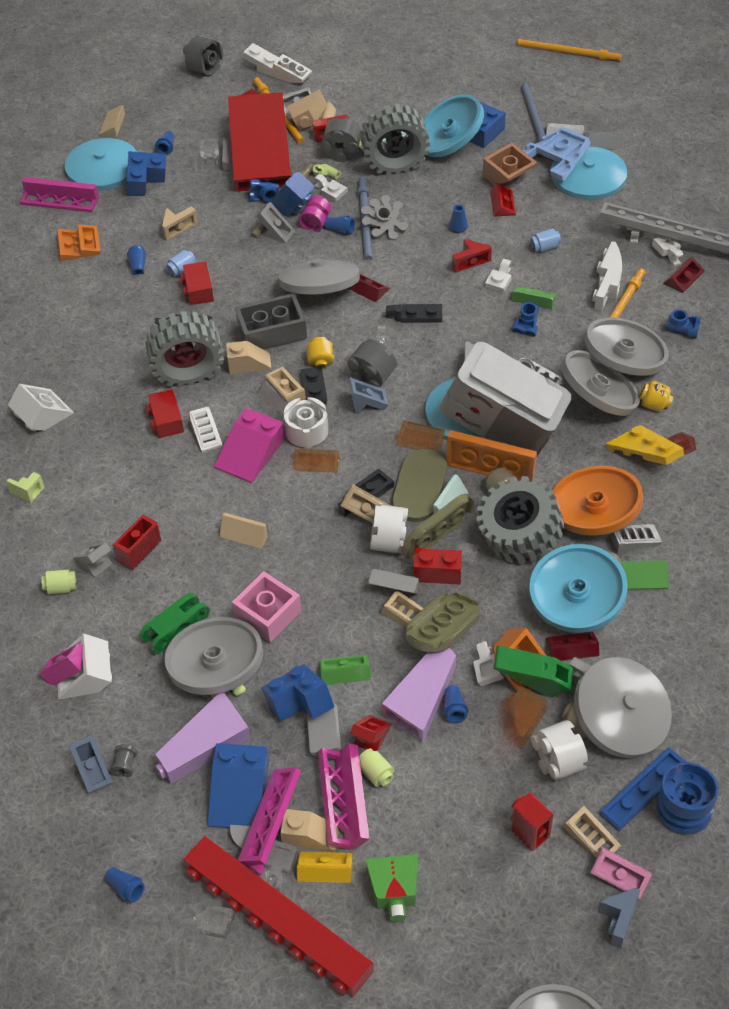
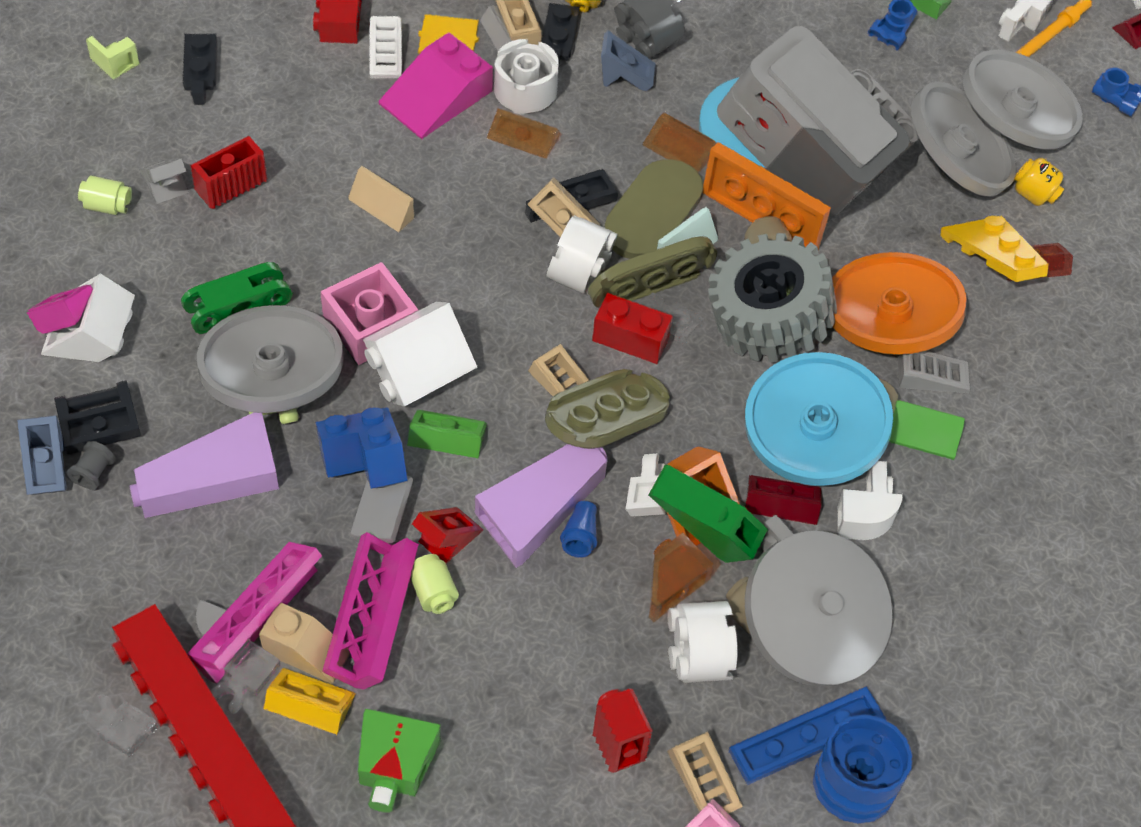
camera: 10 degrees right, 5 degrees up
blue cone [105,867,145,902] -> none
blue slope [208,743,270,828] -> none
light grey slope [369,569,419,594] -> none
none -> black plate [54,380,141,454]
none -> black hinge [182,33,218,105]
none -> white brick [363,302,477,406]
none -> yellow piece [418,14,479,53]
none -> white brick [837,461,902,540]

